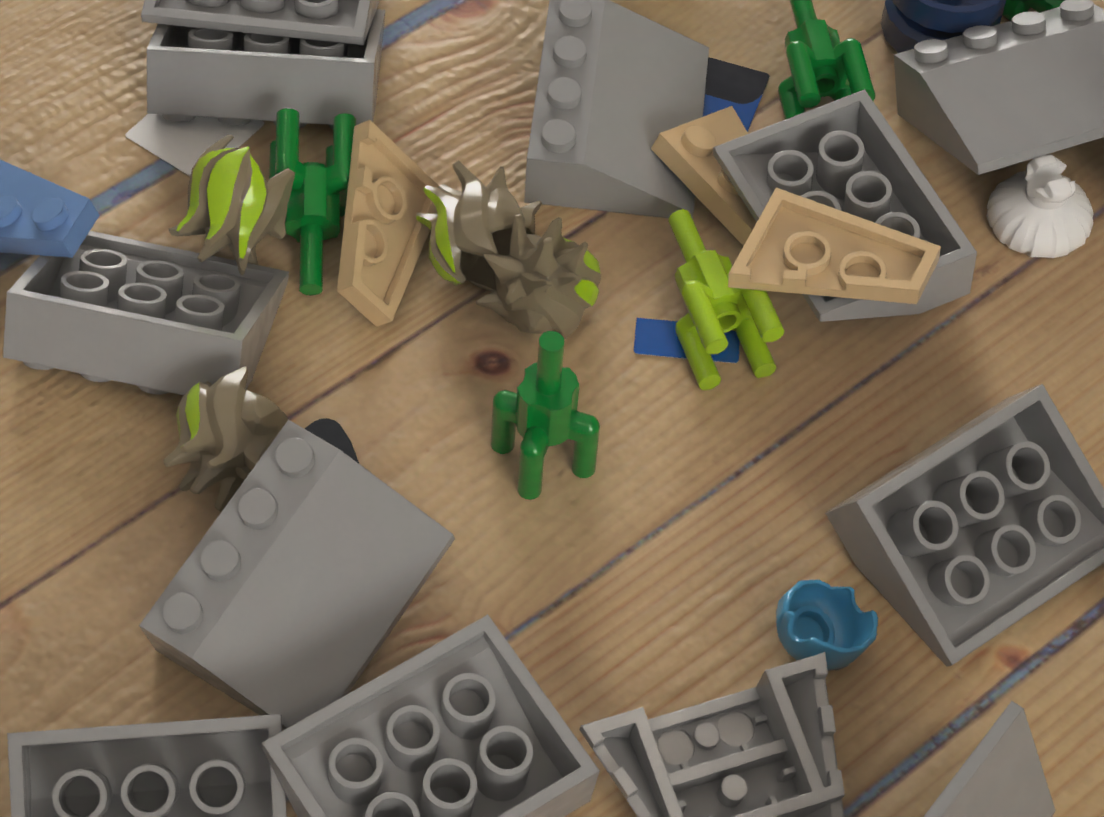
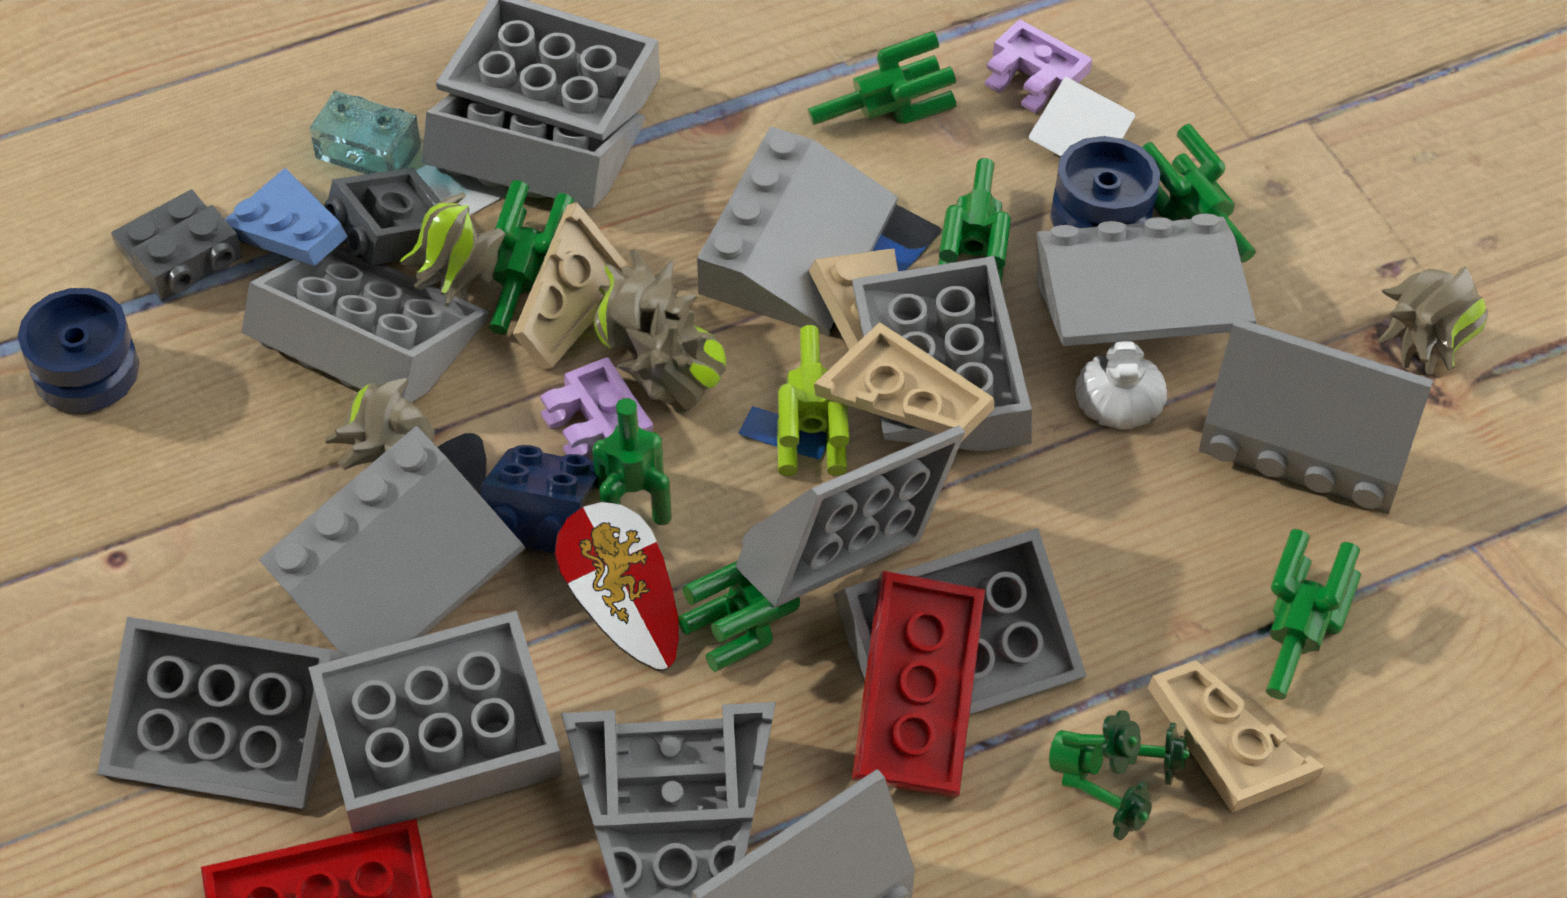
camera: 20 degrees right, 0 degrees up
dark azure hair [776,580,878,671] -> none
none -> clear light blue brick [310,90,421,174]
none -> dark grey plate [324,167,440,266]
none -> dark blue bracket [481,445,598,554]
none -> lavender plate [540,357,653,457]
none -> shield [555,502,679,671]
none -> green plant [678,560,800,672]
none -> light grey slope [736,425,965,608]
none -> red tile [852,570,985,798]

